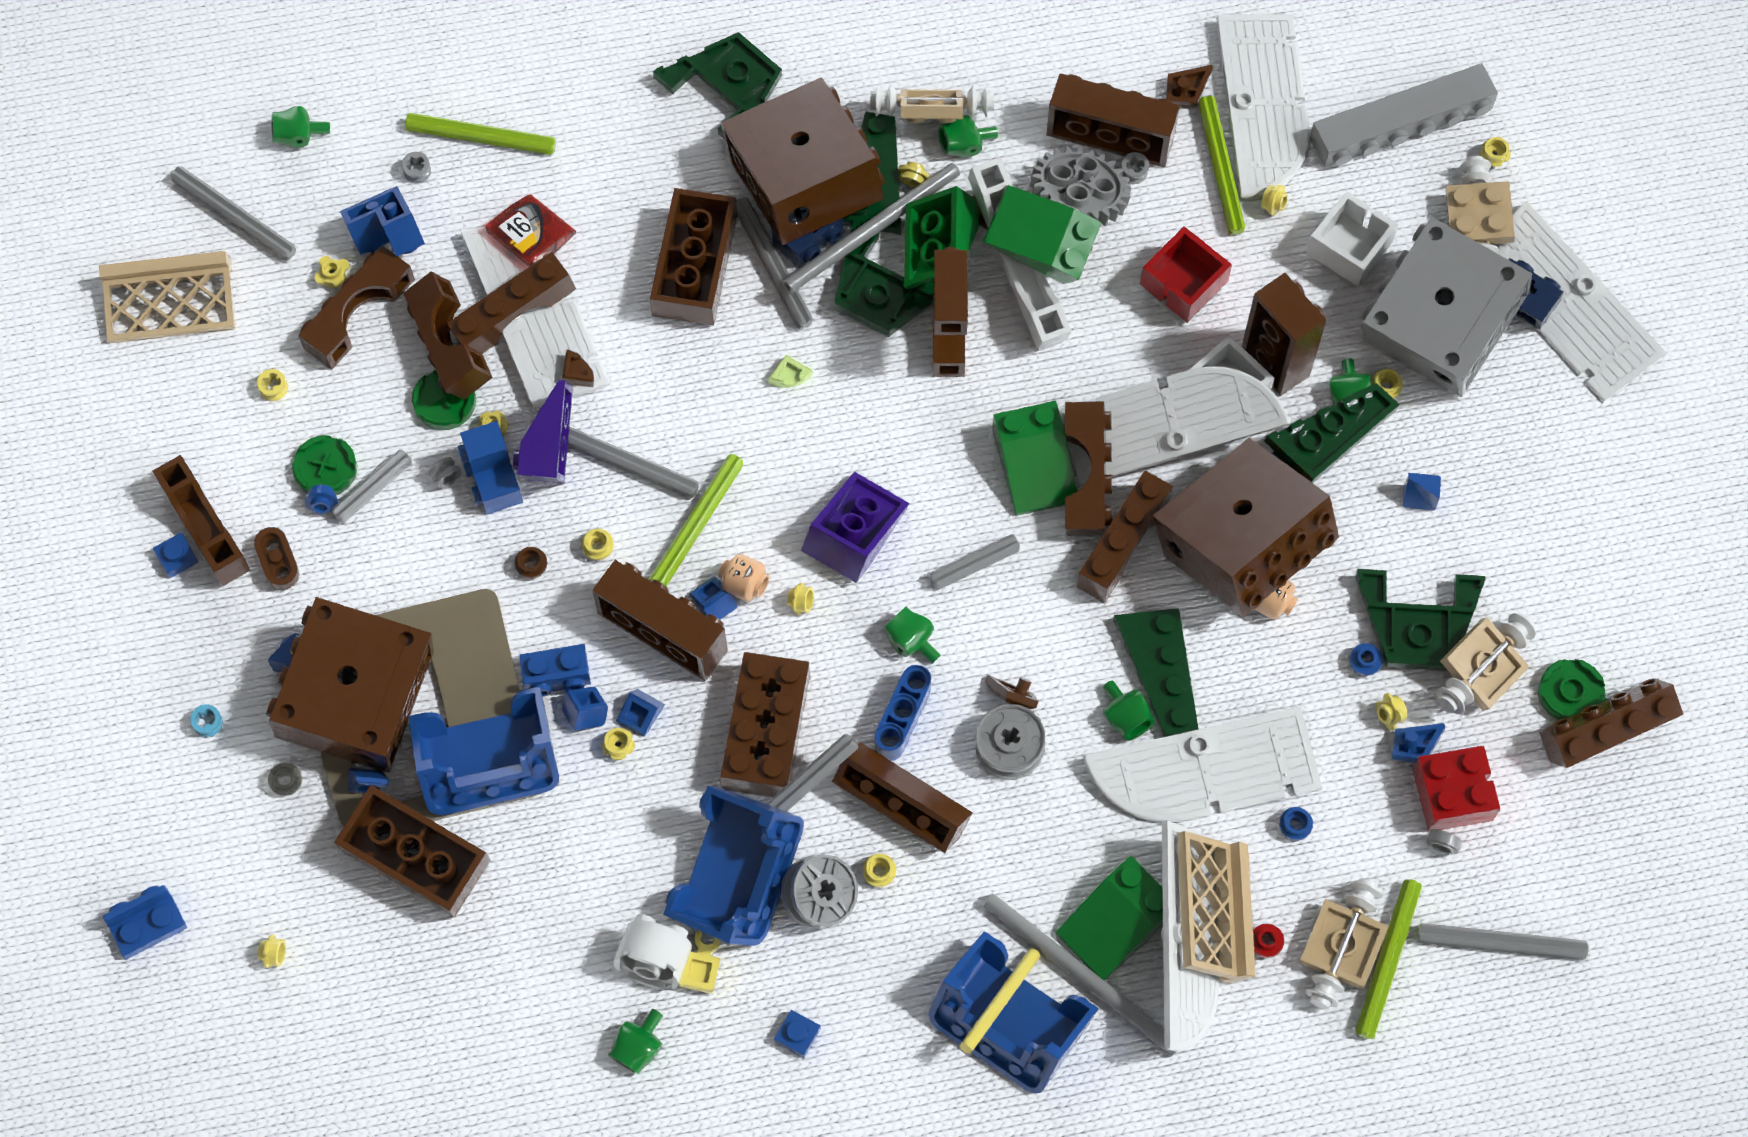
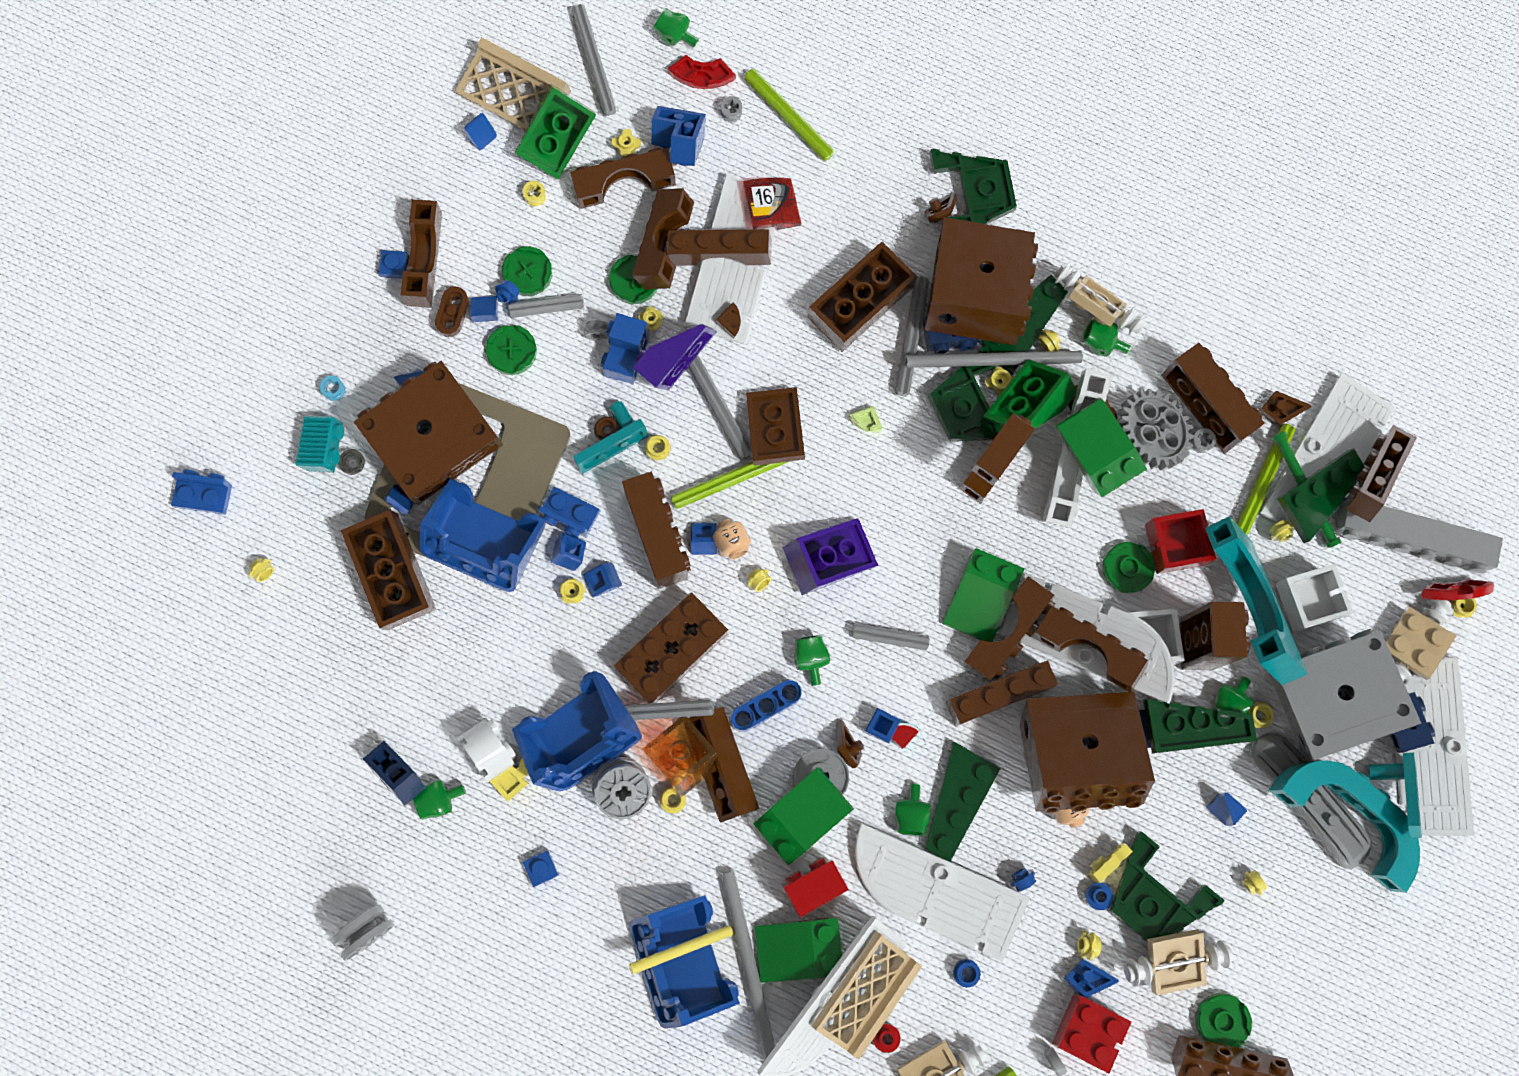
camera: 30 degrees right, 10 degrees up
none -> teal brick [295,416,344,473]
none -> dark blue brick [363,741,426,806]
none -> blue slope [464,113,497,151]
none -> blue slope [470,296,498,323]
none -> green tile [486,325,537,376]
none -> green slope [515,84,596,179]
none -> teal piece [573,401,649,474]
none -> clear orange slope [642,717,718,798]
none -> red tile [667,55,736,89]
none -> reddish brown plate [746,387,805,466]
none -> green slope [753,767,854,866]
none -> red piece [782,858,849,917]
none -> blue slope [865,708,901,744]
none -> red tile [891,722,921,750]
none -> reddish brown piece [924,192,958,223]
none -> light yellow plate [985,367,1014,396]
none -> blue plate [1010,867,1037,892]
none -> reddish brown arch [1035,606,1148,693]
none -> light yellow plate [1087,843,1133,883]
none -> green tile [1102,542,1156,594]
none -> teal arch [1205,516,1308,685]
none -> light yellow plate [1242,870,1267,896]
none -> light grey piece [1249,732,1371,870]
none -> teal arch [1268,760,1420,893]
none -> green bar [1271,431,1342,548]
none -> dark green wing [1277,448,1366,543]
none -> reddish brown brick [1346,425,1417,522]
none -> teal piece [1369,752,1422,838]
none -> red tile [1422,579,1494,600]

